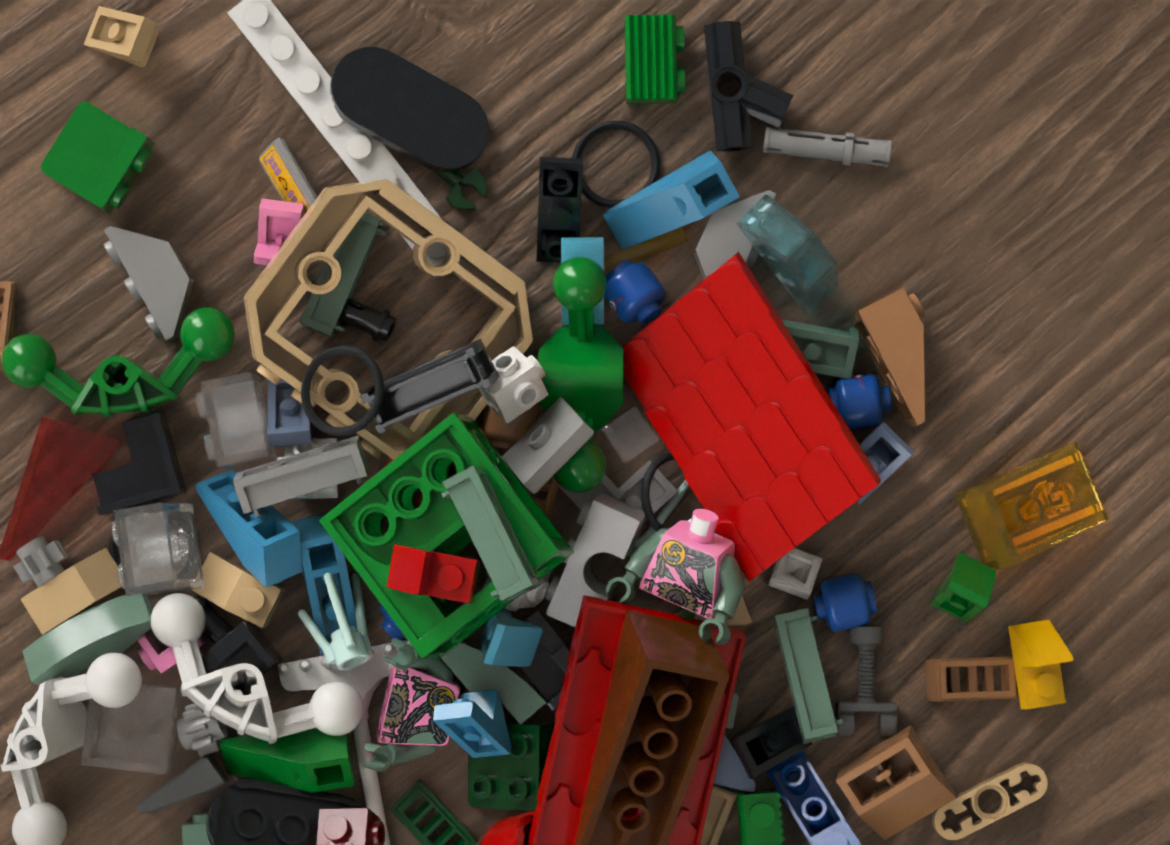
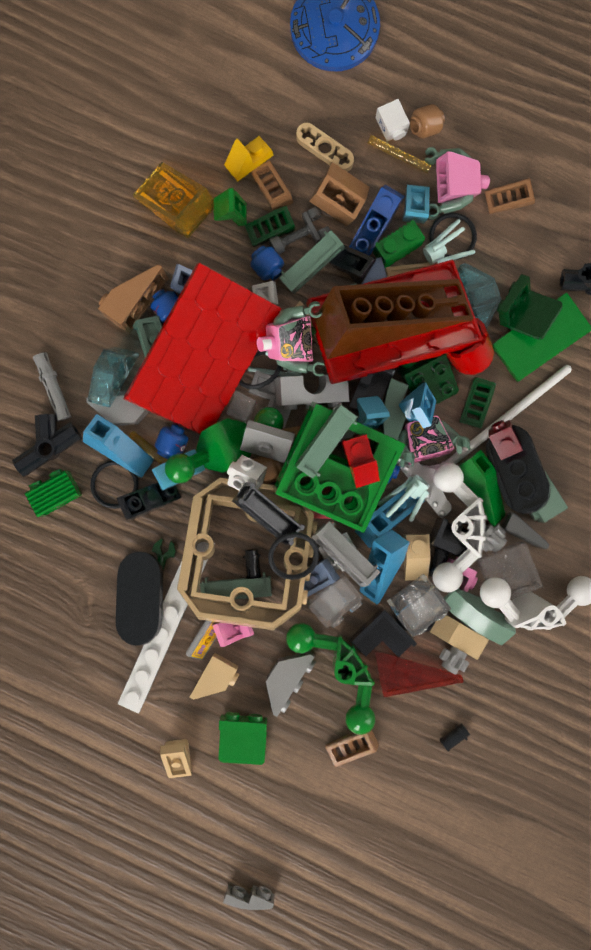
camera: 110 degrees left, 0 degrees up
none -> tan slope [190,653,239,700]
none -> dark green slope [244,205,295,247]

